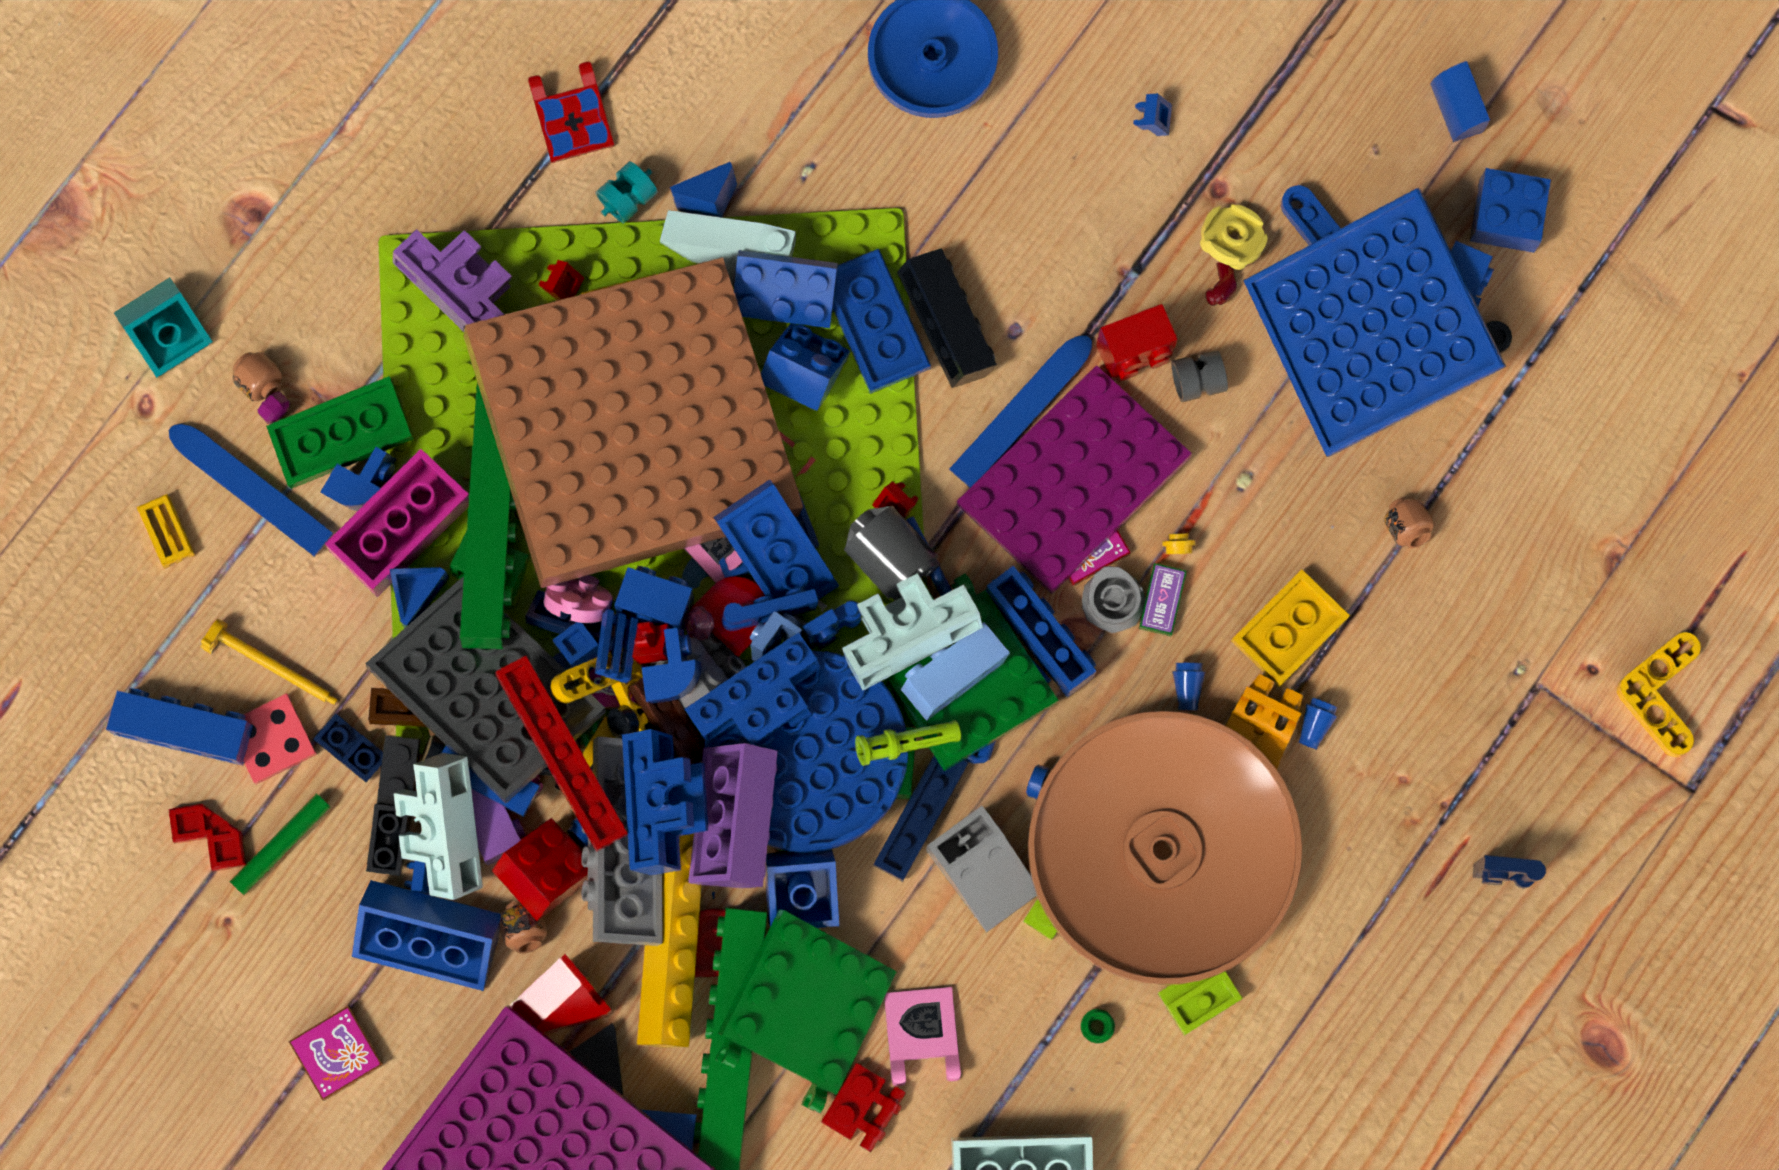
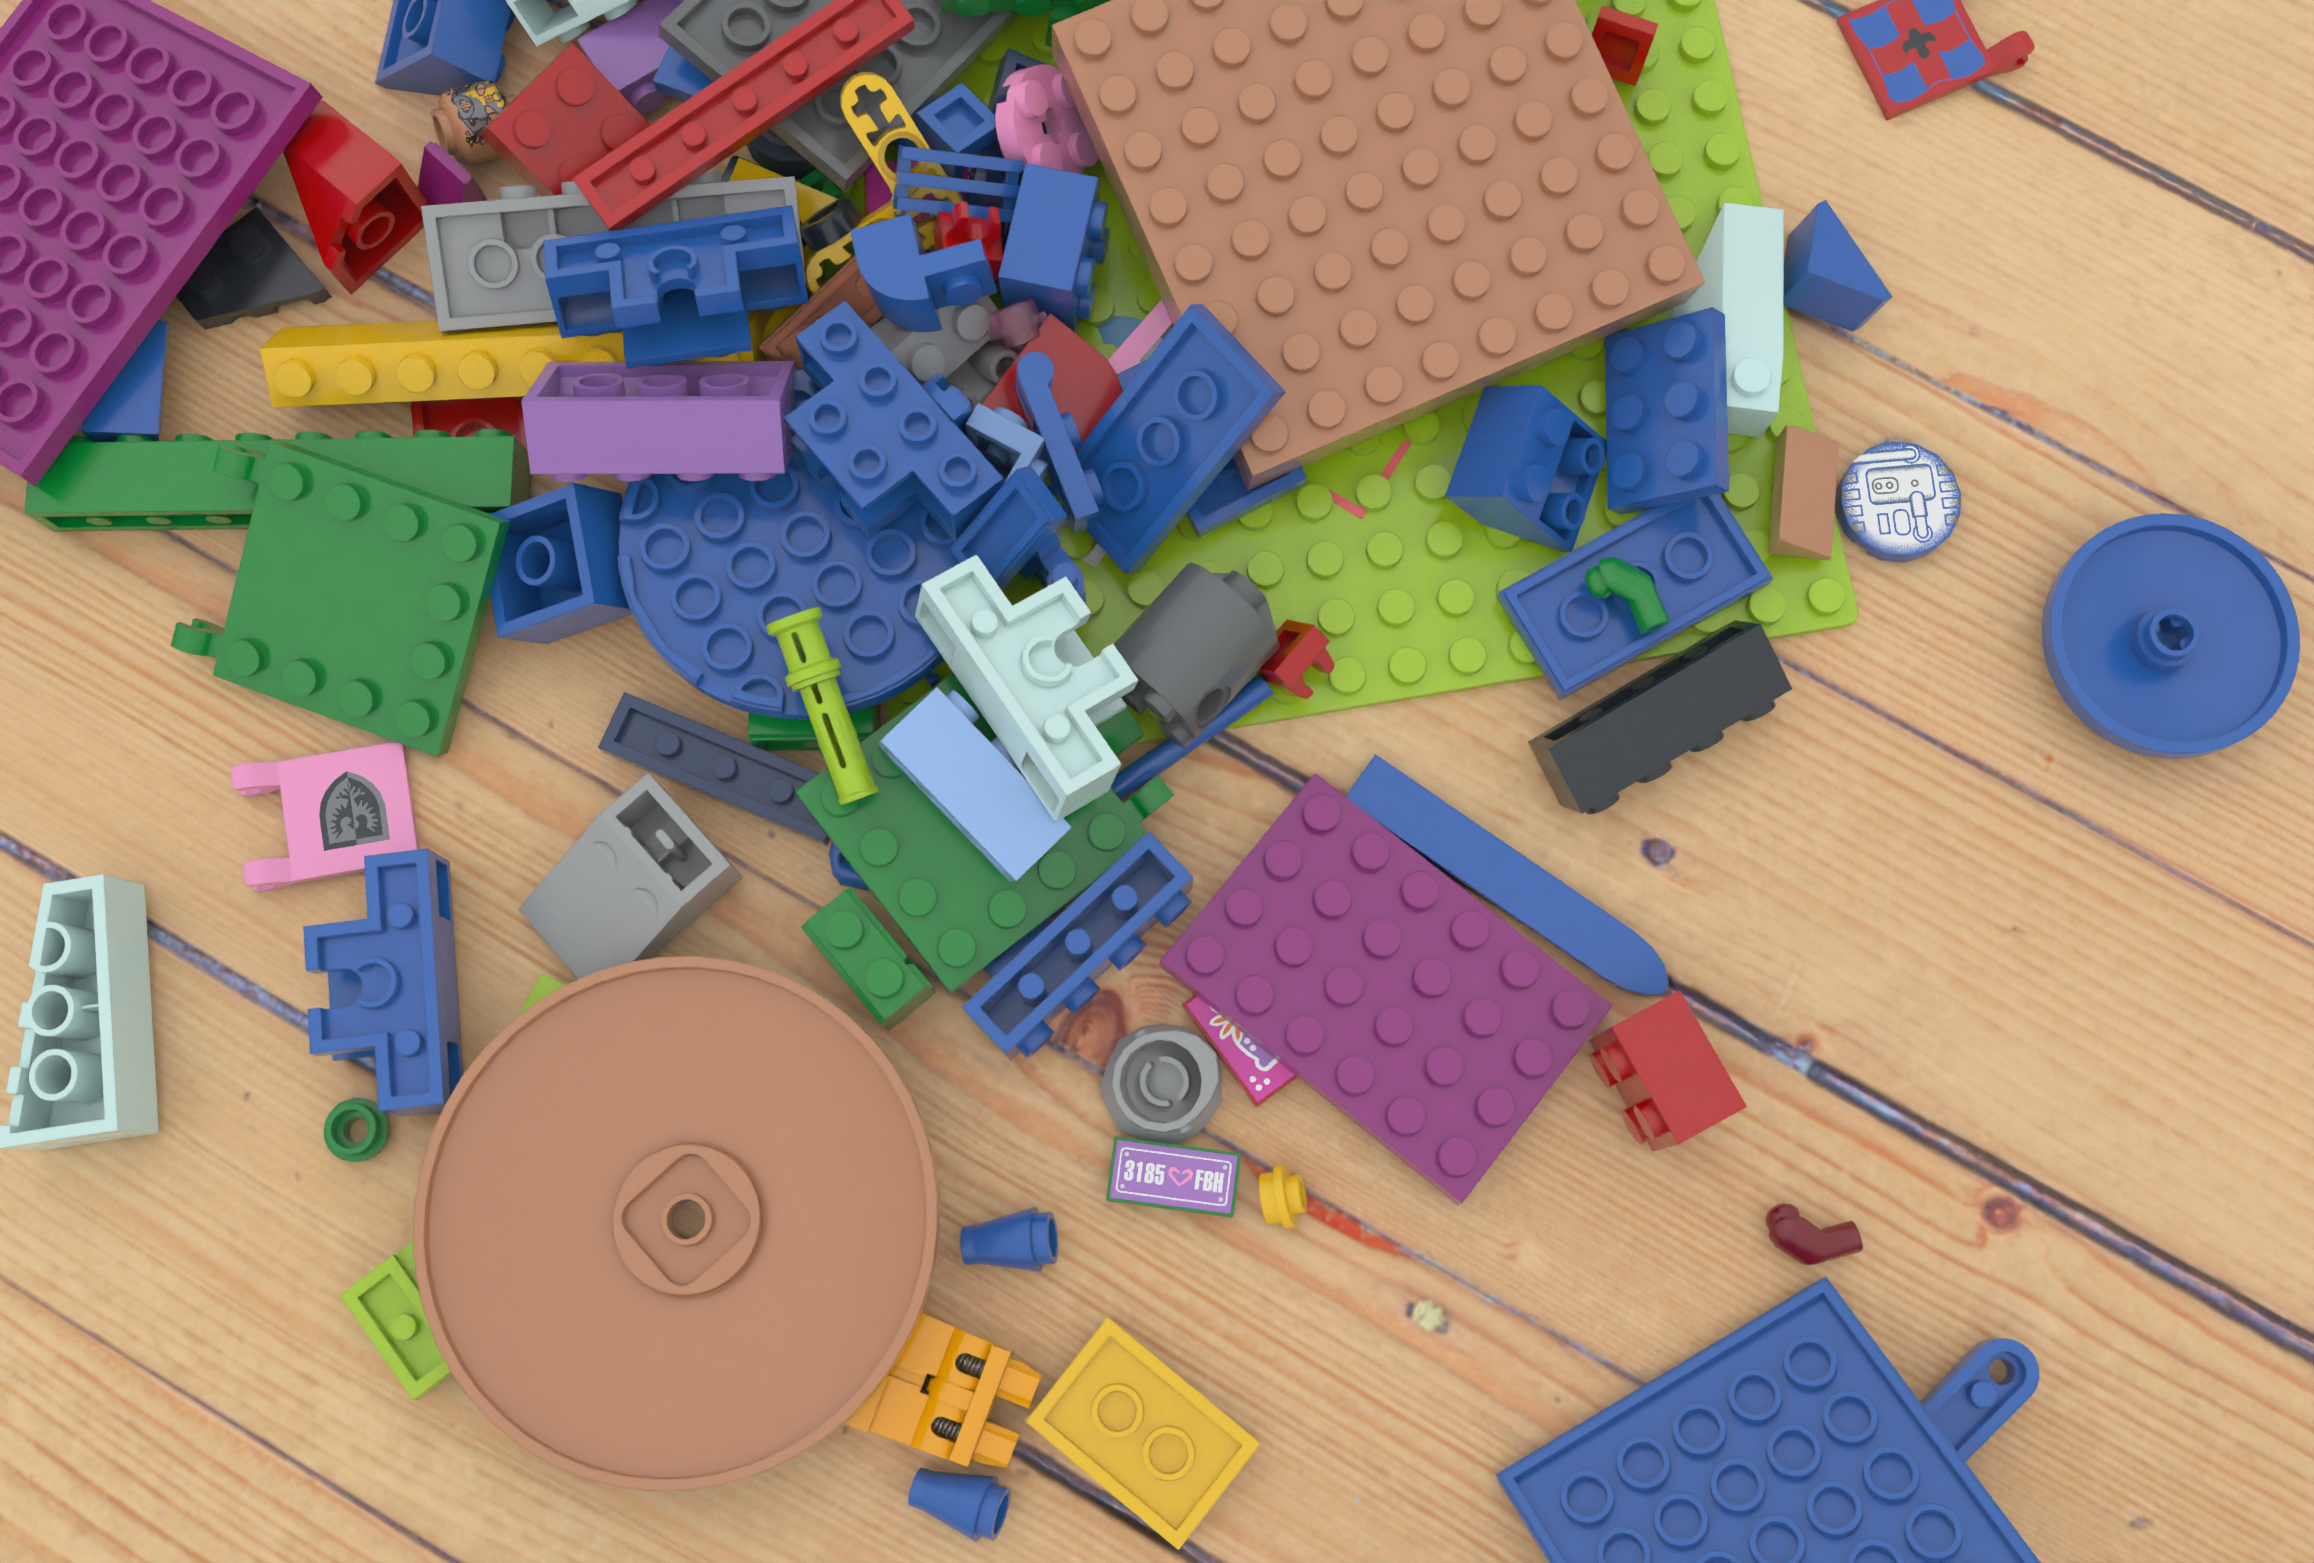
camera: 90 degrees right, 0 degrees up
teal wheel [595,161,658,224] -> none
red plate [821,1063,906,1153] -> none
blue tile [1026,764,1050,799] -> none
blue tile [1133,93,1172,136] -> none
dark grey wheel [1171,350,1228,402] -> none
light yellow plate [1200,204,1268,270] -> none
none -> blue piece [303,848,463,1116]
none -> magenta slope [418,141,487,205]
none -> green brick [801,887,937,1031]
none -> blue tile [922,373,973,437]
none -> blue tile [949,466,1068,590]
none -> green arm [1585,557,1670,634]
none -> nougat slope [1768,426,1839,560]
none -> tile [1836,441,1961,563]

